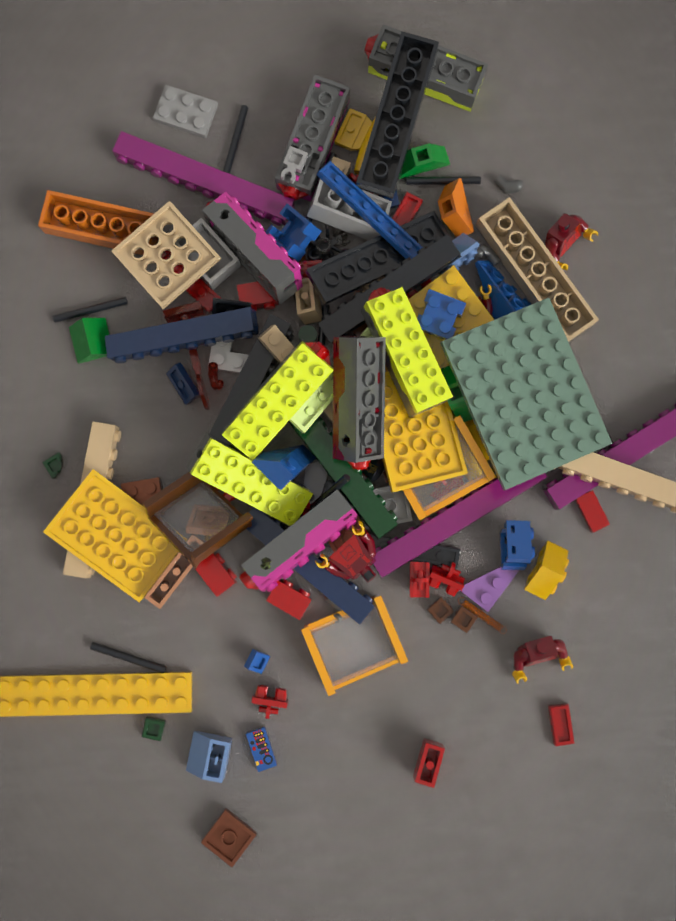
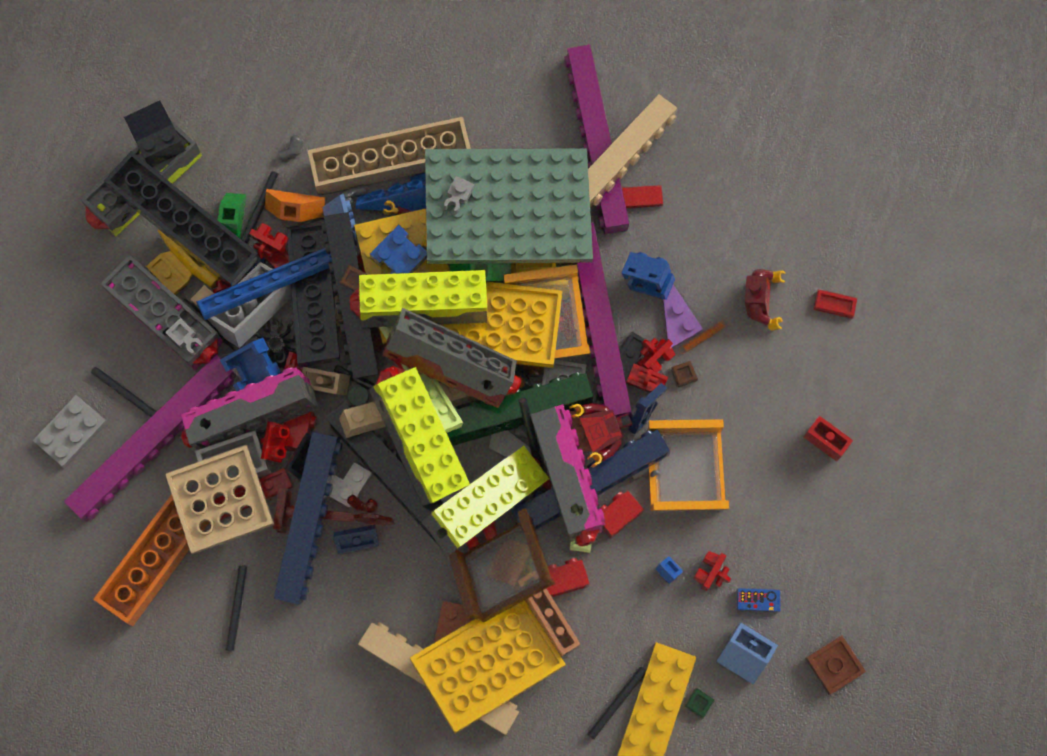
camera: 70 degrees left, 10 degrees down
dark green tile [42,452,63,479] -> none
green slope [69,318,110,364] -> none
blue wedge [252,445,316,491] -> none
reddish brown plate [450,606,478,633] -> none
yellow brick [524,540,569,600] -> none
dark red torso [545,213,598,270] -> none
none -> black slope [124,100,186,167]
none -> red hips [249,223,288,259]
none -> red hips [260,422,290,463]
none -> reddish brown tile [339,265,367,291]
none -> light grey plate [444,176,475,214]
none -> dark blue wing [628,383,667,434]

